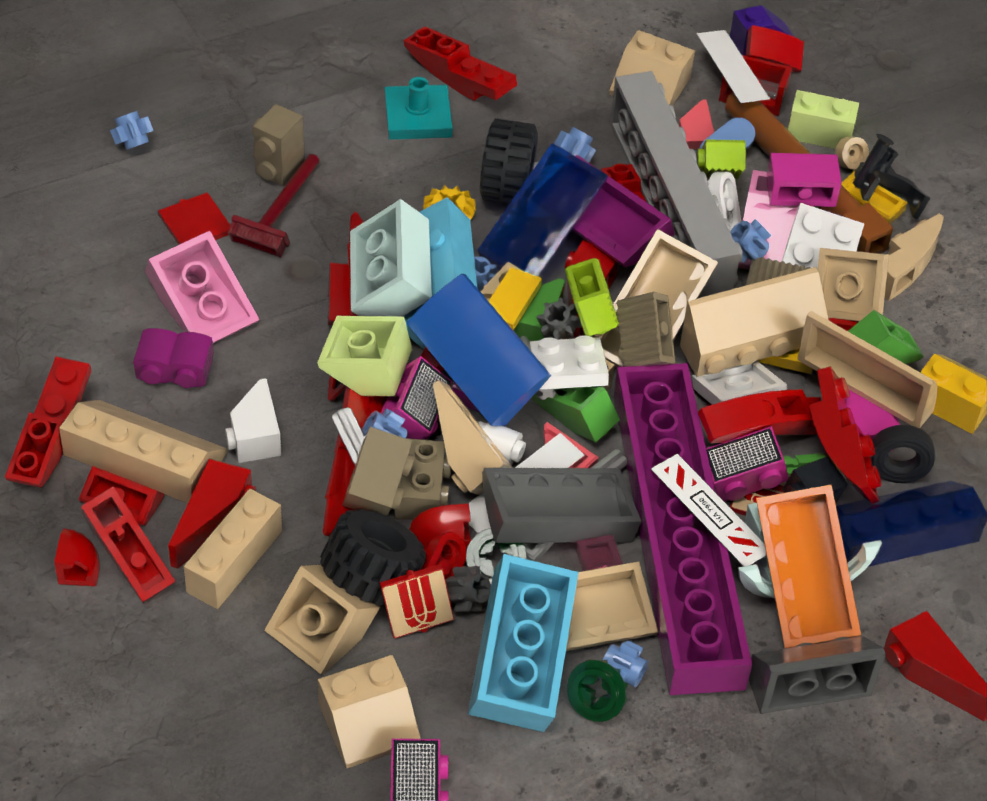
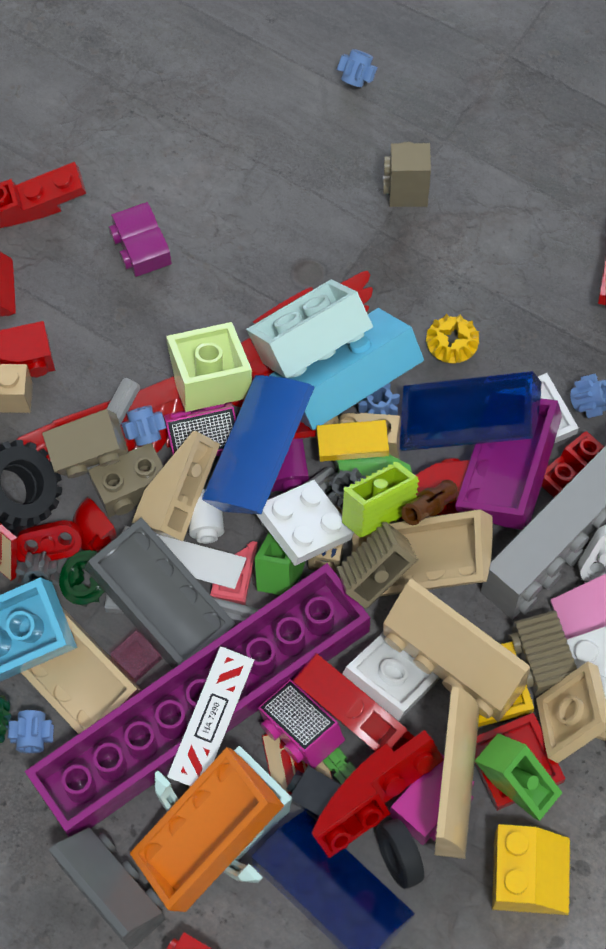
camera: 65 degrees right, 15 degrees up
tan slope [59,400,227,503] -> none
bright pink slope [145,231,260,344] -> none
red piece [158,192,231,245] -> none
white slope [225,379,281,463] -> none
dark red piece [227,154,319,258] -> none
teal tile [384,77,453,140] -> none
black tyre [480,118,538,206] -> none
medium blue gear [731,219,771,263] -> none
none -> reddish brown pin [401,480,459,525]

